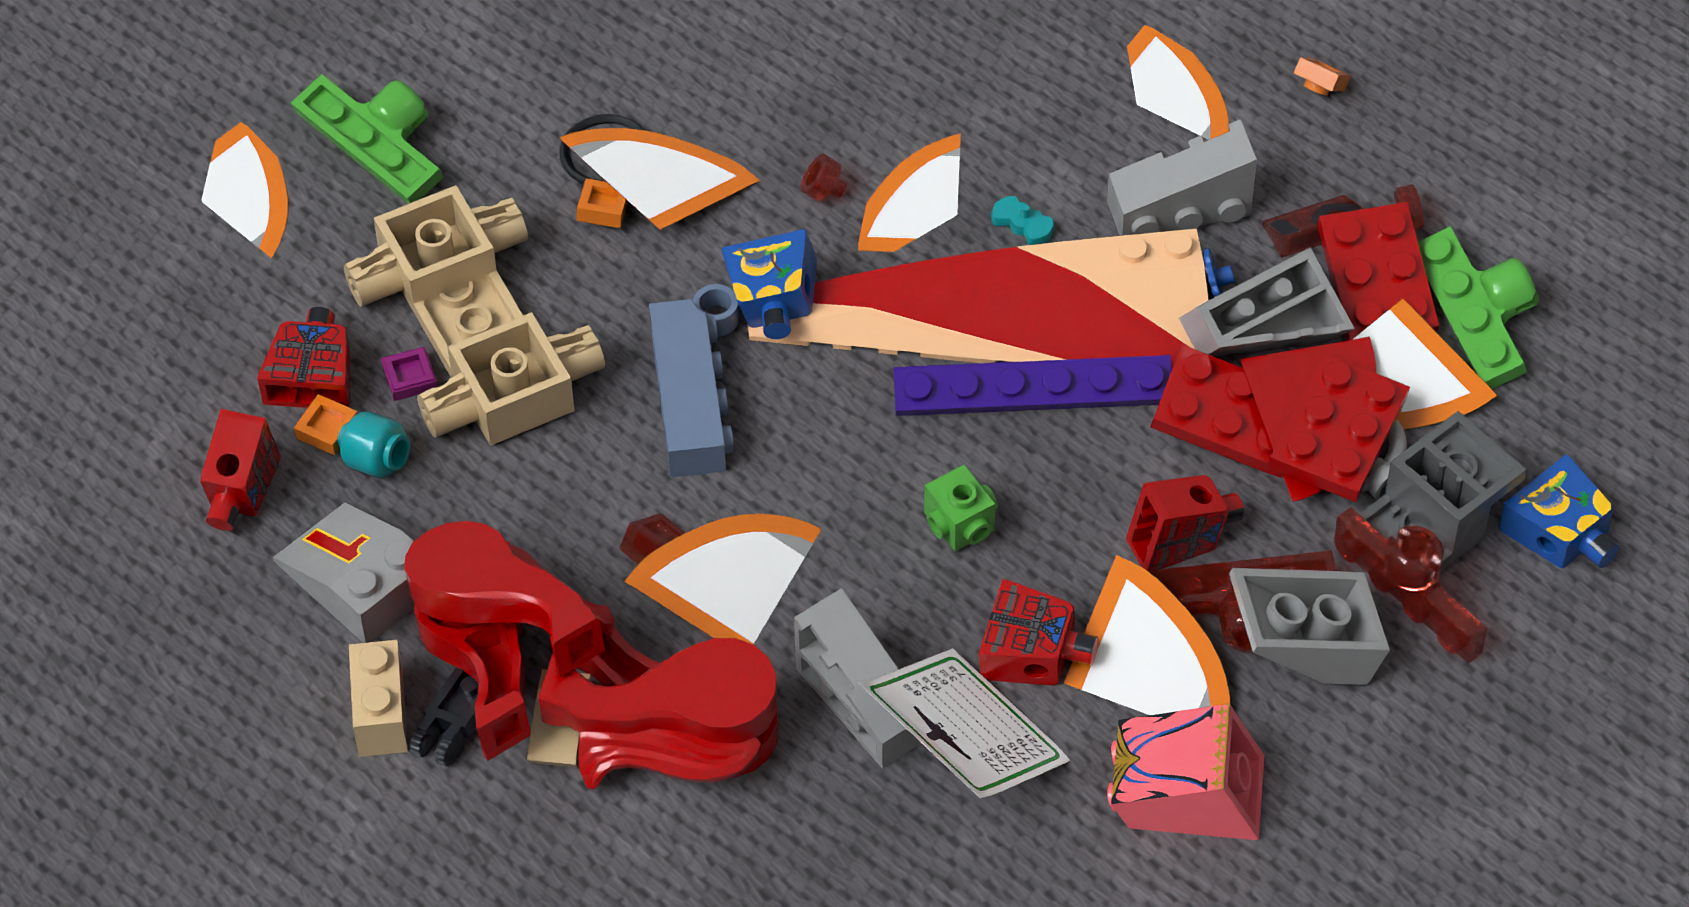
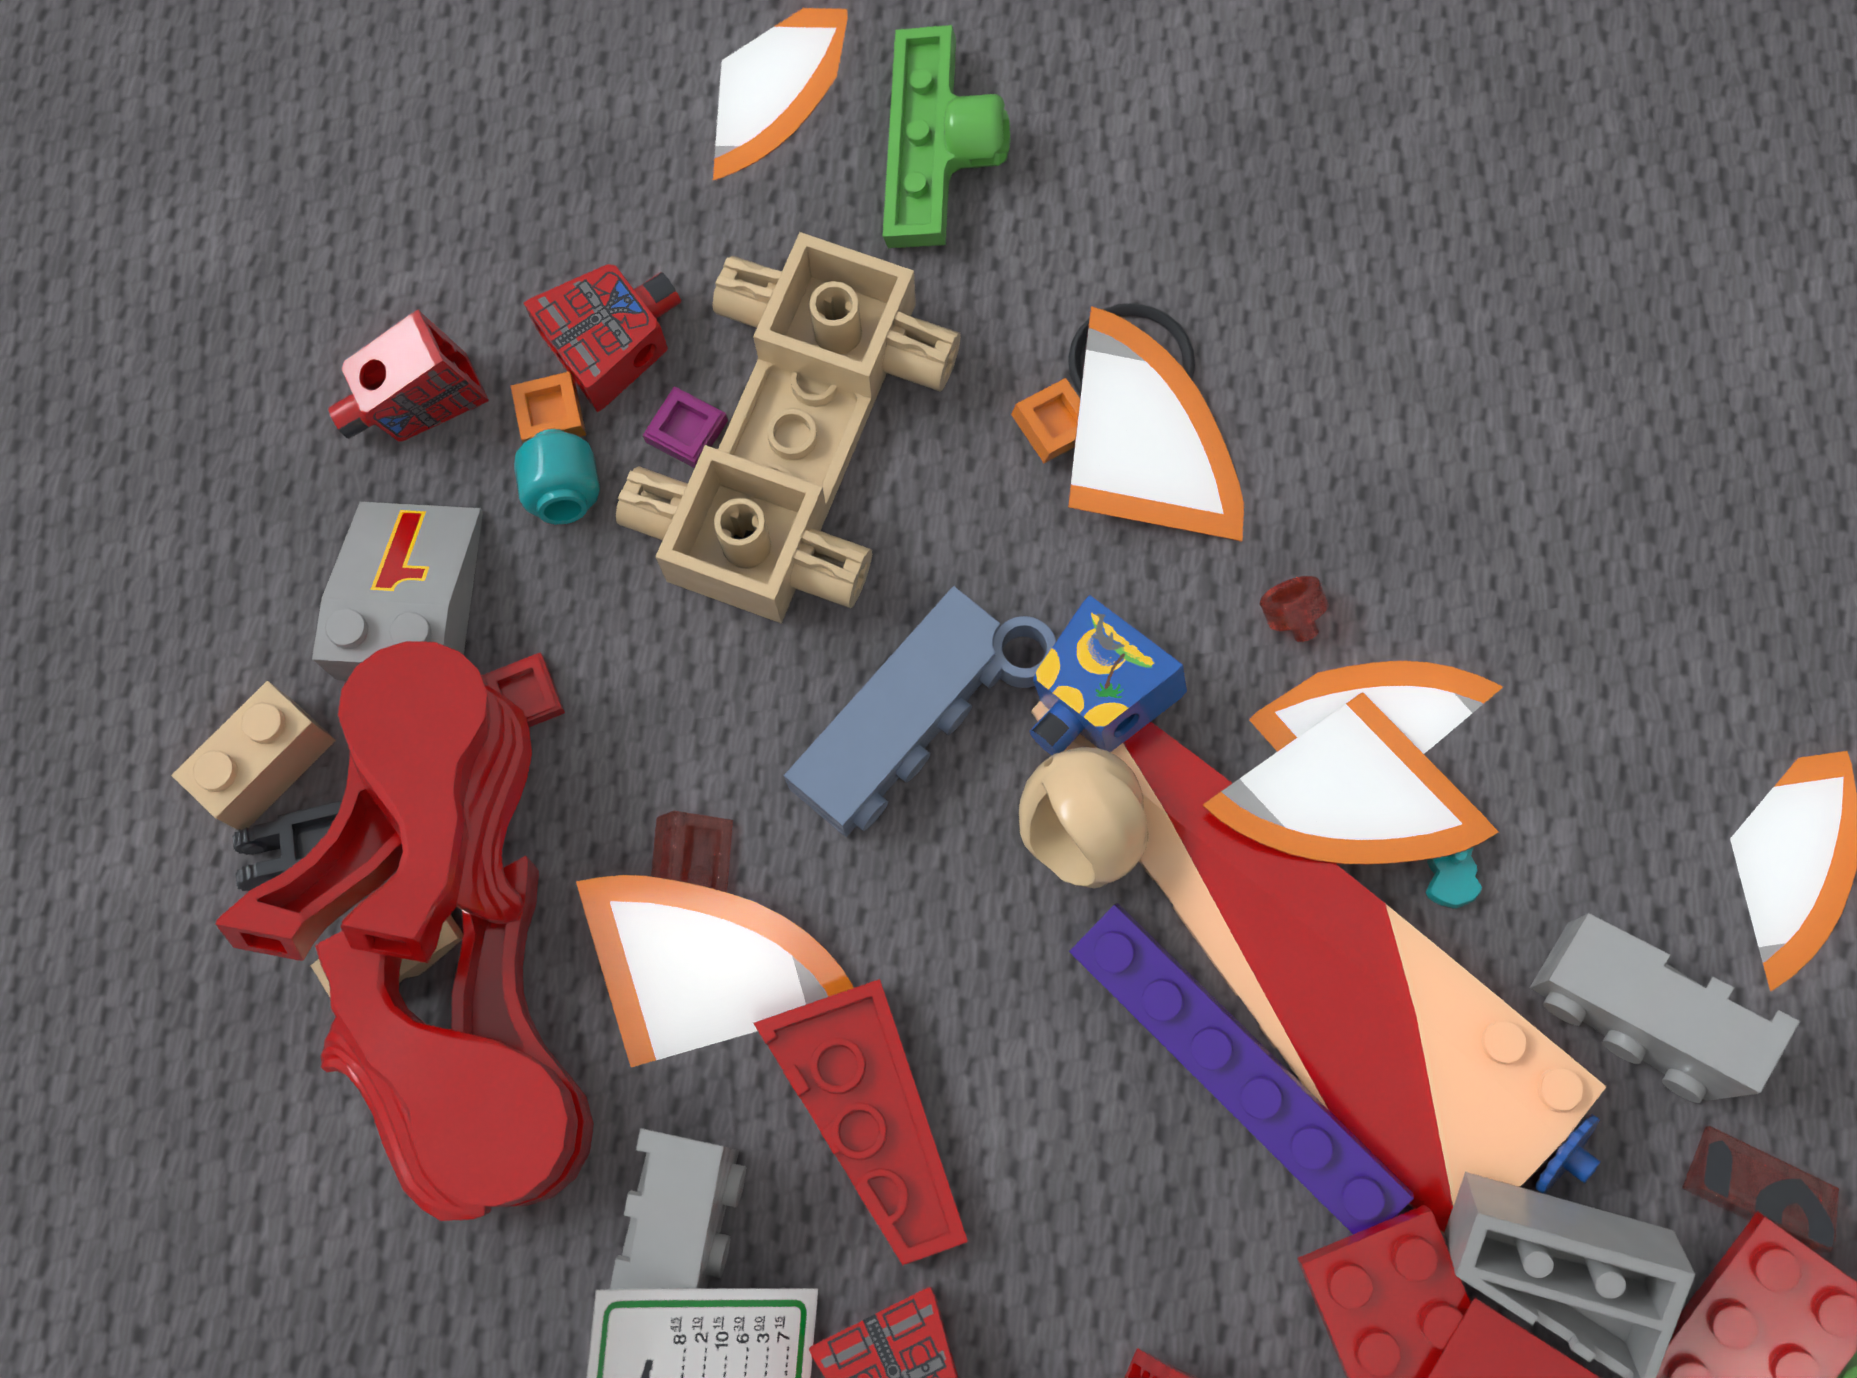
camera: 50 degrees right, 20 degrees up
bright green brick [924,465,998,551] -> none
none -> red wing [753,979,968,1265]
none -> tan piece [1019,747,1148,888]
none -> sticker [1202,692,1498,864]

